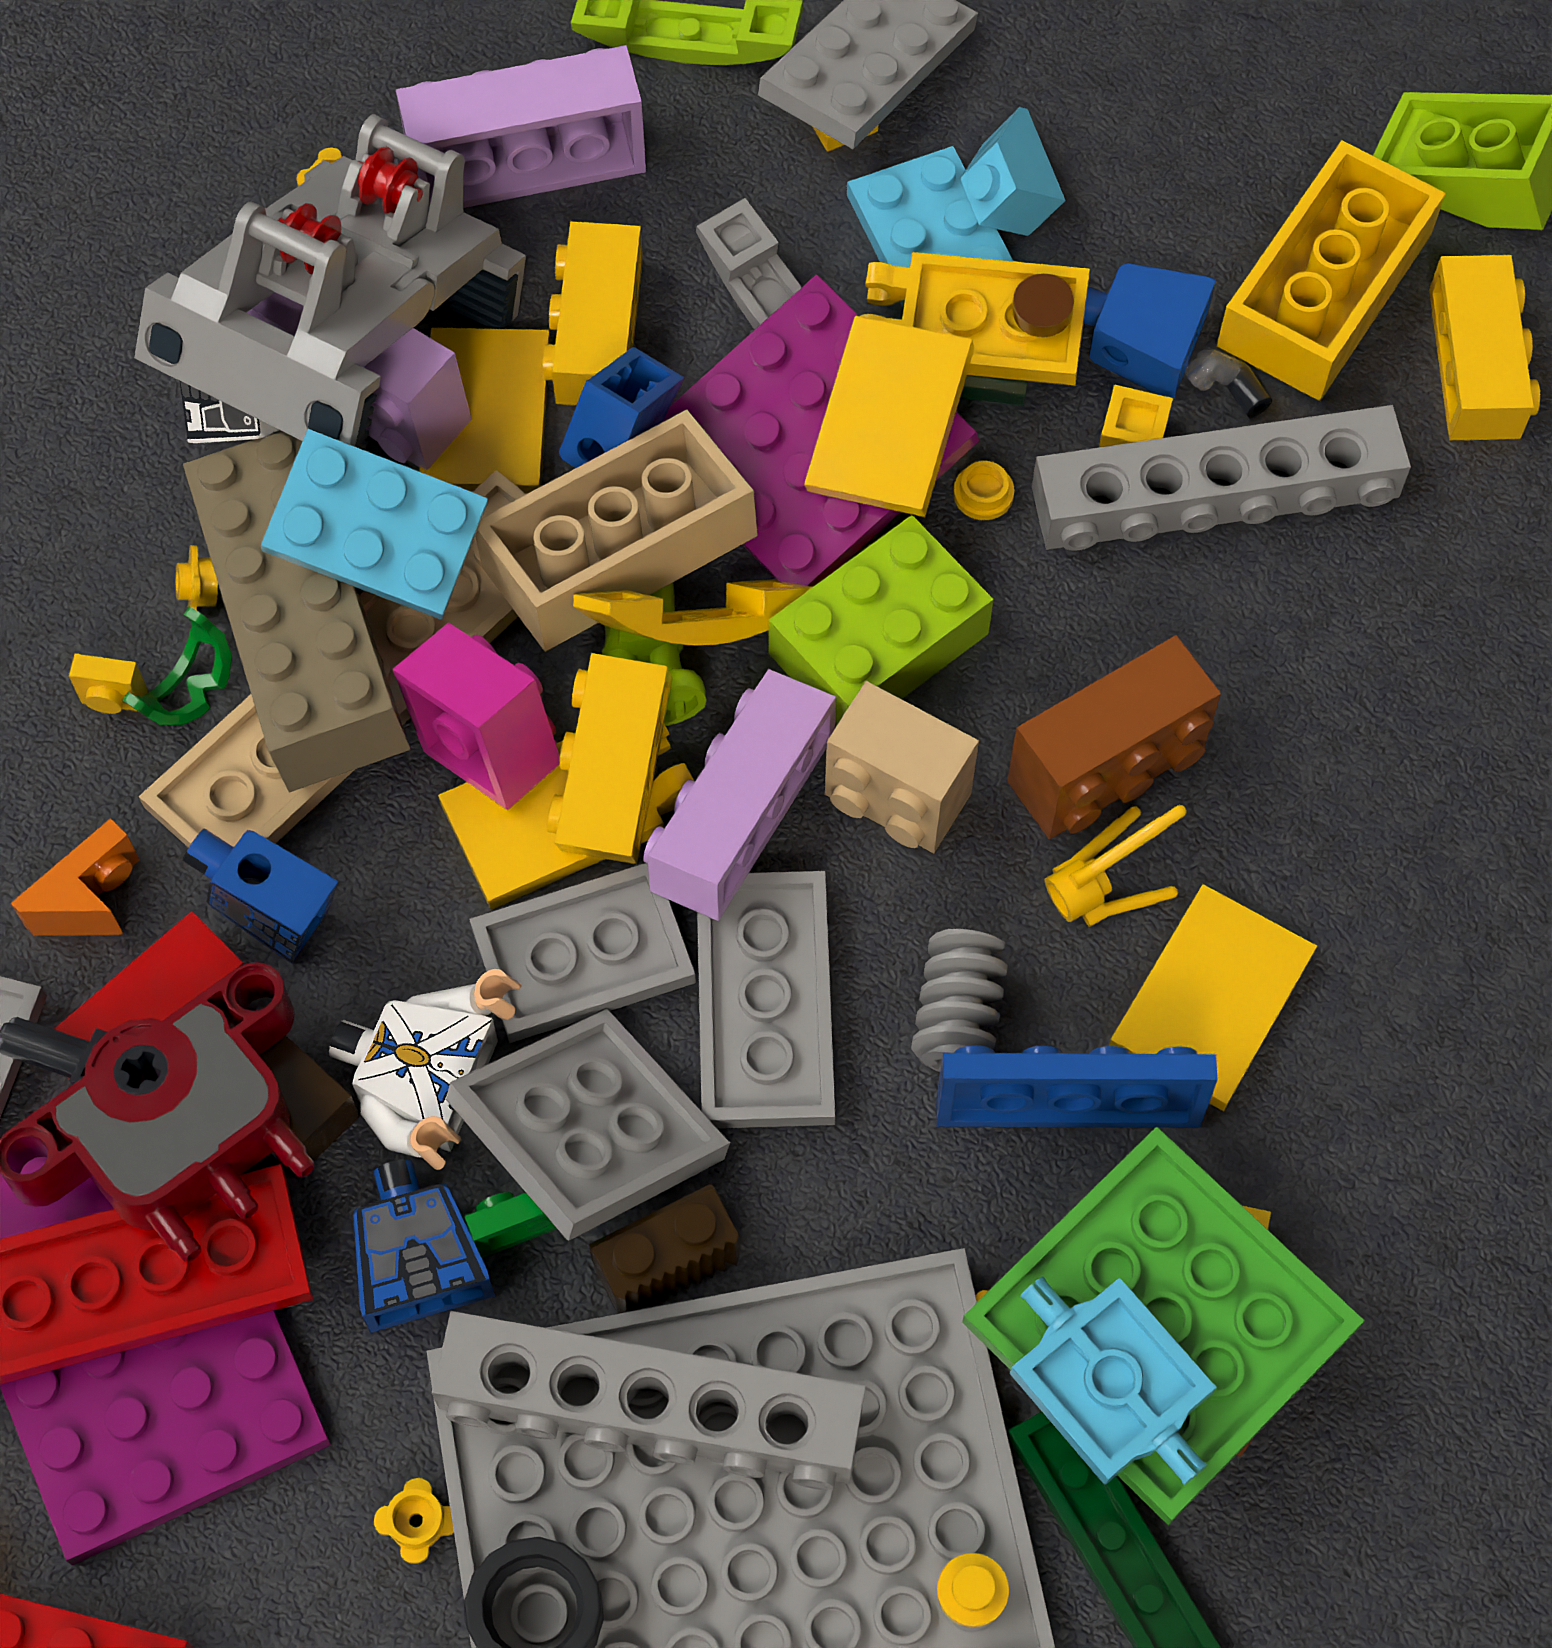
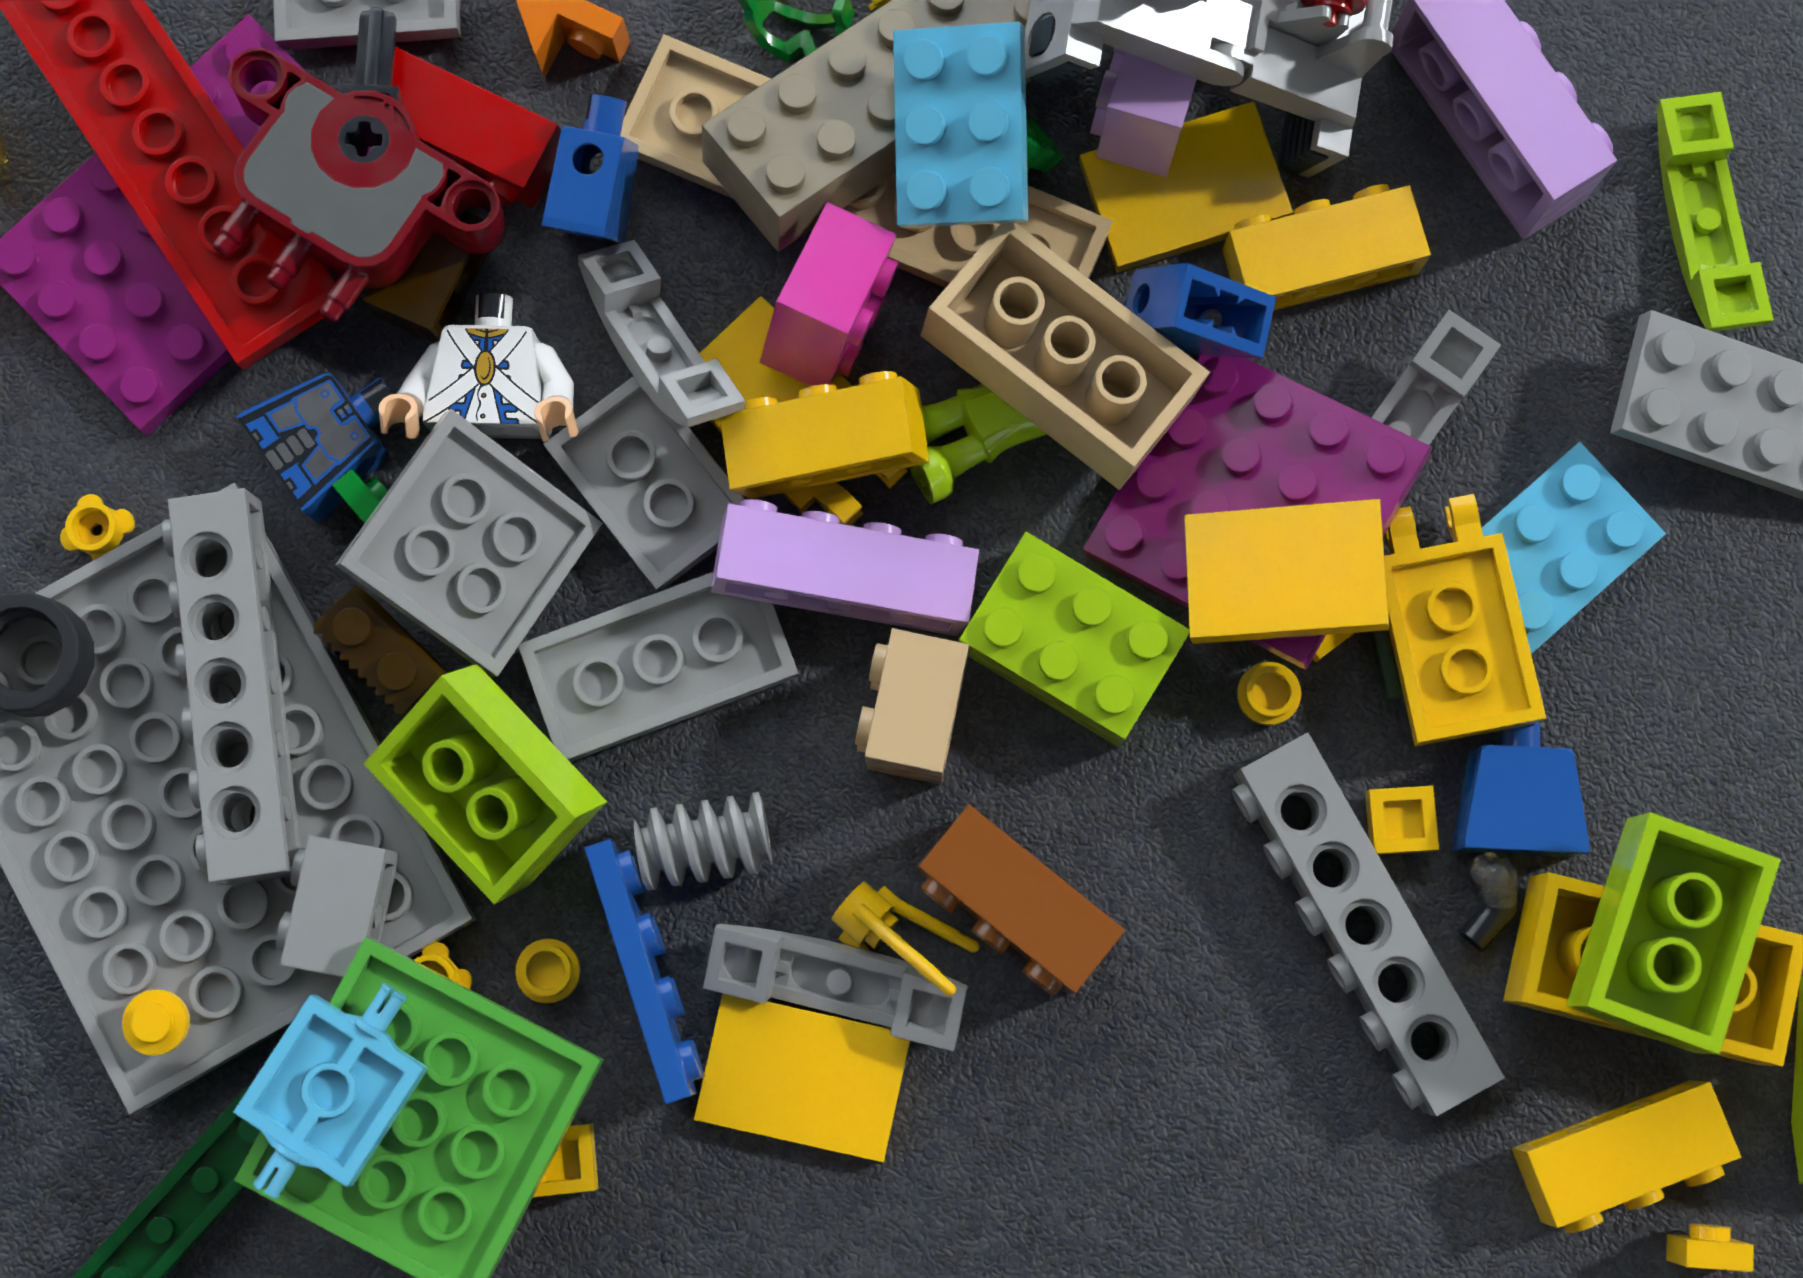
camera: 75 degrees right, 15 degrees up
yellow slope [573,579,812,646] -> none
medium azure slope [960,107,1066,236] -> none
reddish brown tile [1013,274,1074,337] -> none
none -> light grey brick [276,835,400,977]
none -> lime brick [364,664,607,905]
none -> yellow plate [515,939,581,1003]
none -> light grey slope [578,240,745,428]
none -> light grey slope [703,924,969,1051]
none -> lime brick [1566,812,1781,1055]

